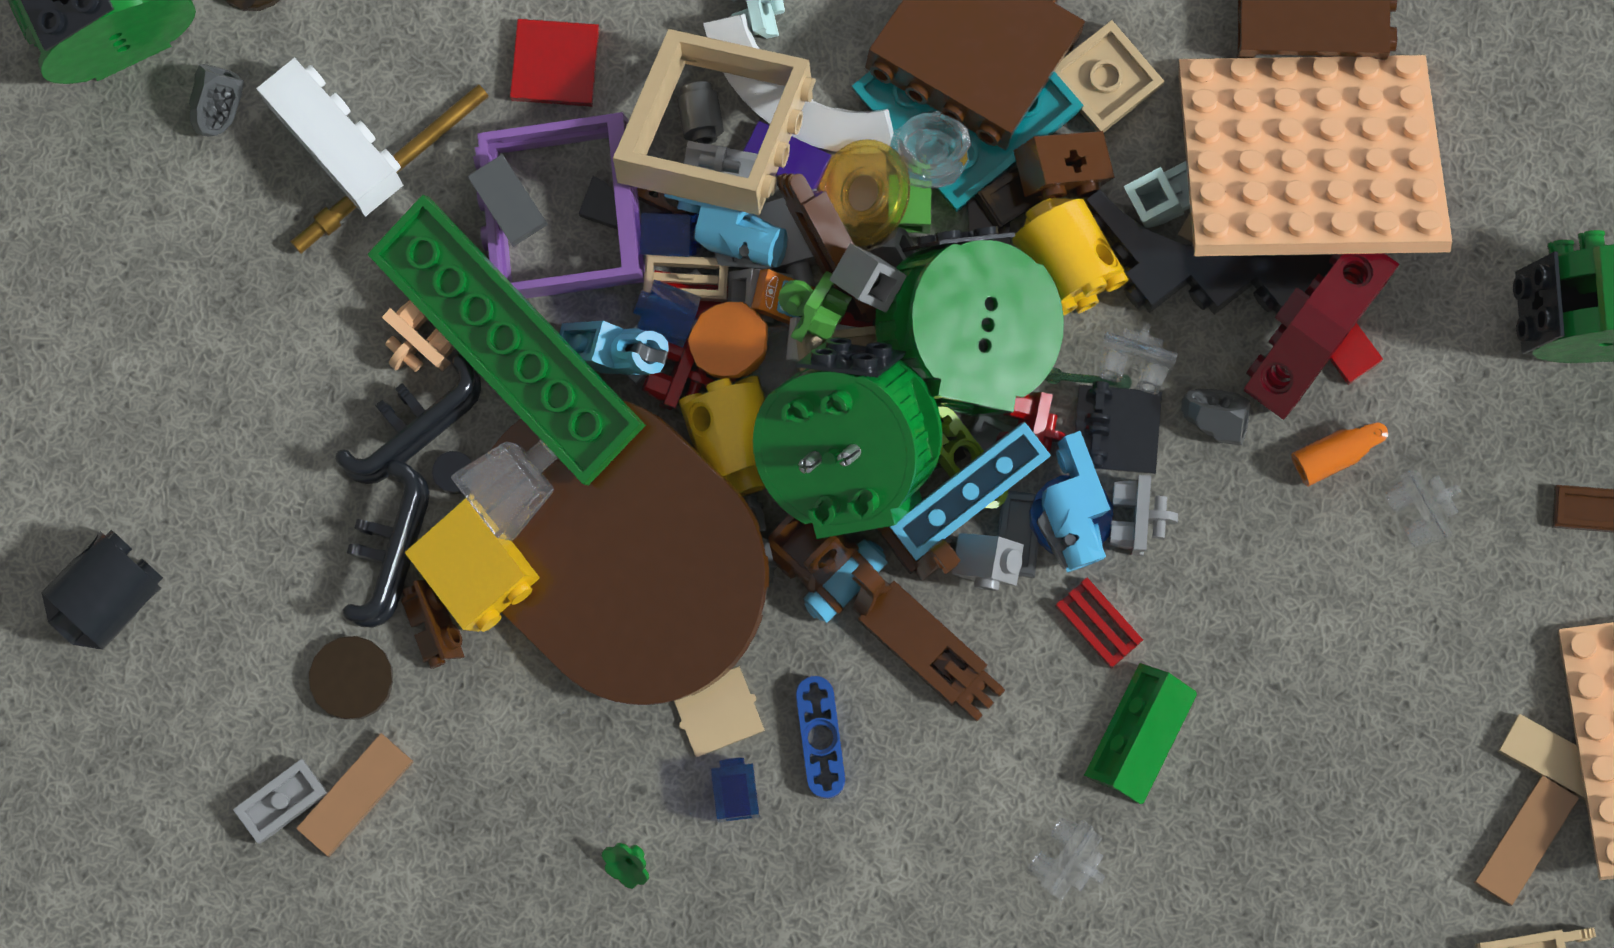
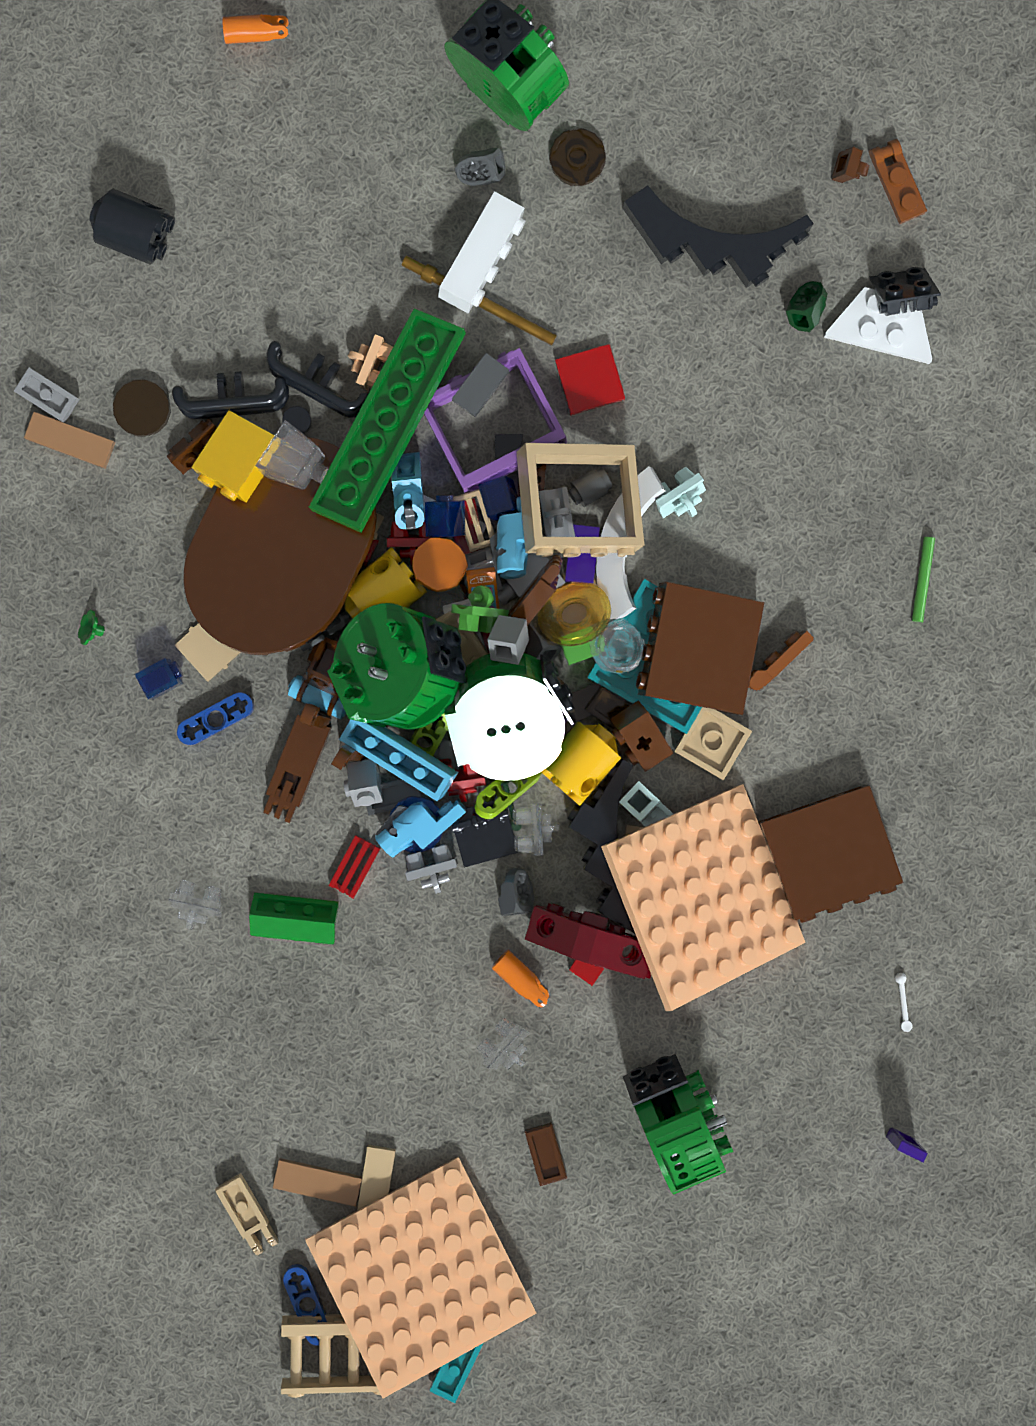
camera: 65 degrees right, 10 degrees up
none -> lime beam [475,772,542,819]

